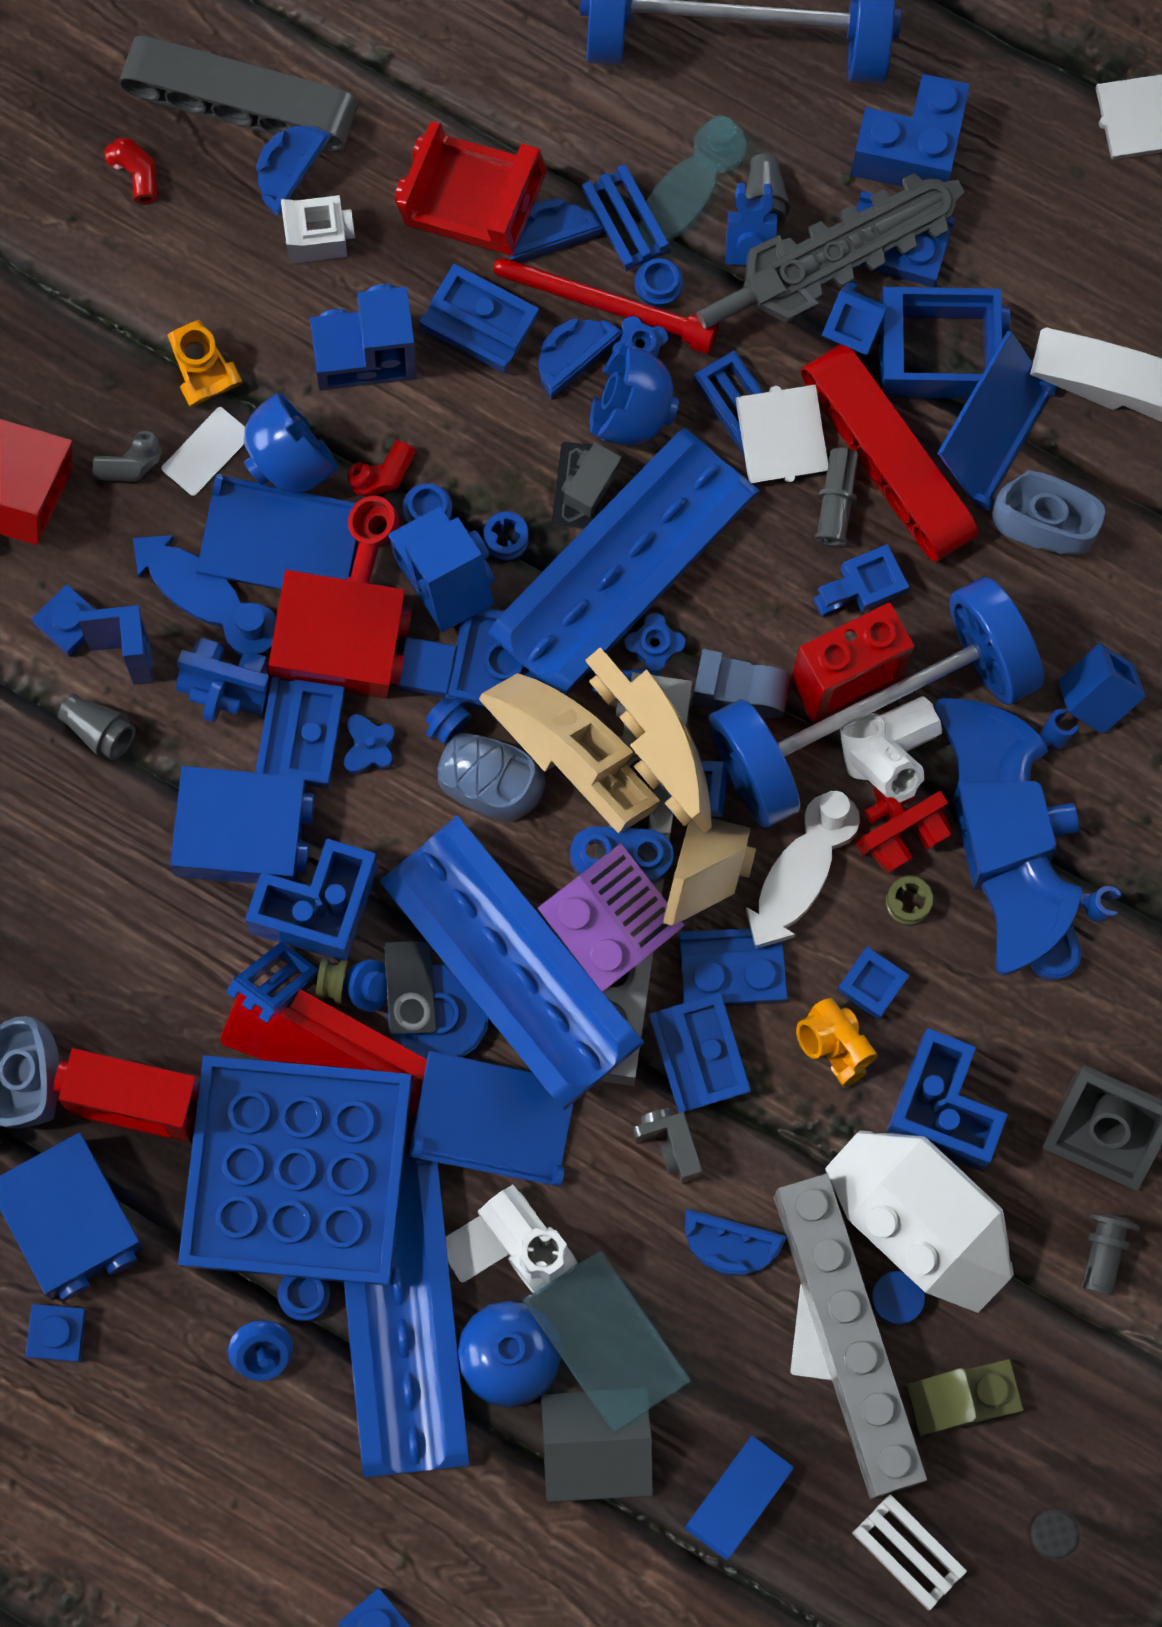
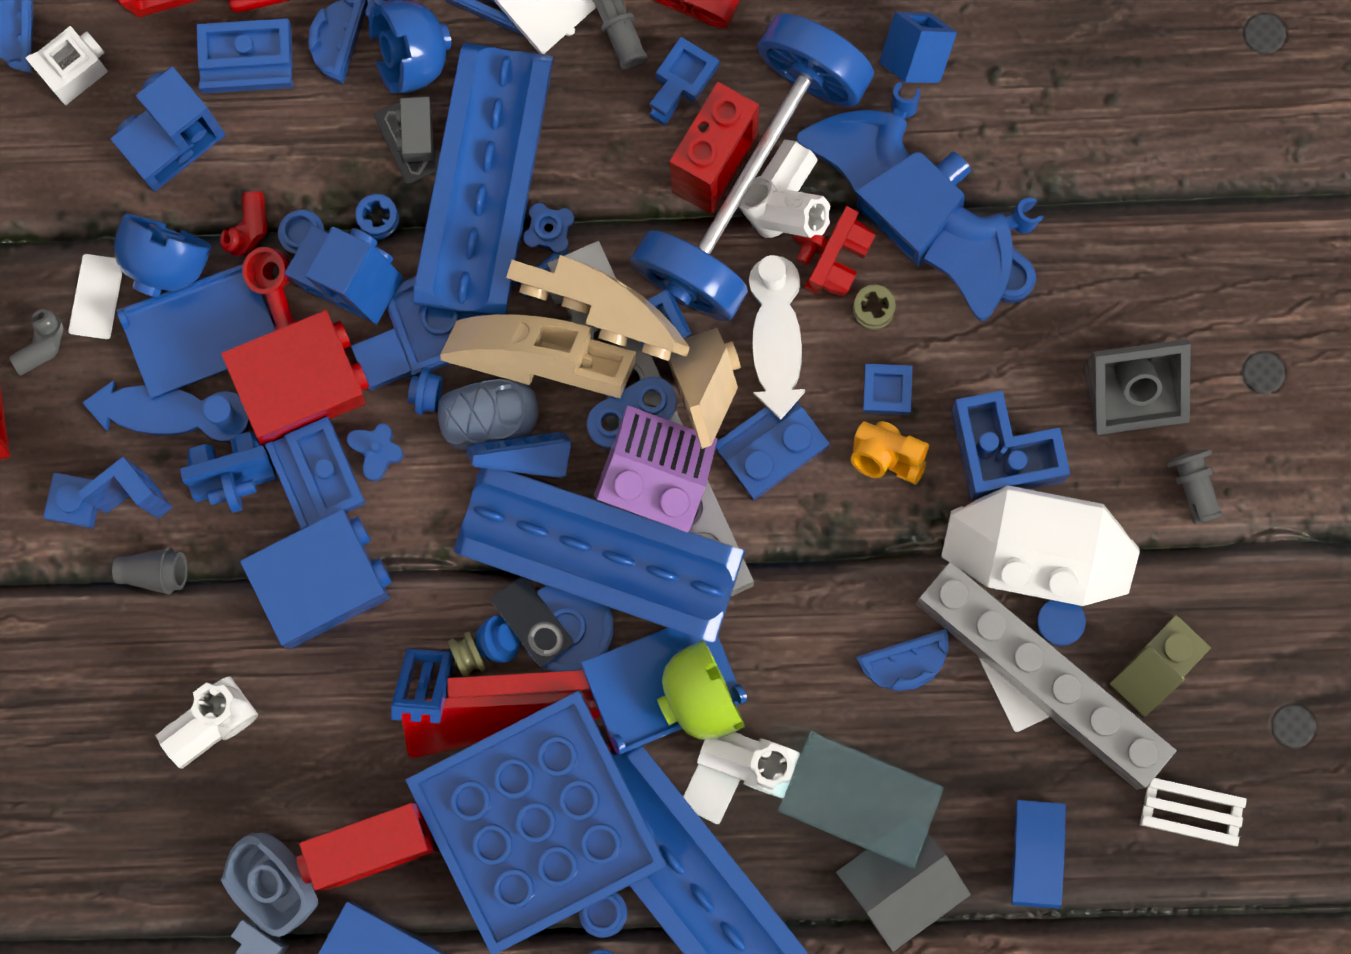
camera: 20 degrees left, 5 degrees up
light orange plate [168,320,243,407] -> none
blue brick [245,839,378,961] -> none
blue cylinder [457,1300,562,1408] -> none
dark grey bracket [633,1108,702,1184] -> none
blue plate [649,992,751,1113] -> none
sand blue leg [691,649,791,718] -> none
none -> white piece [155,676,258,769]
none -> blue slope [466,432,571,478]
none -> lime cylinder [657,640,745,740]

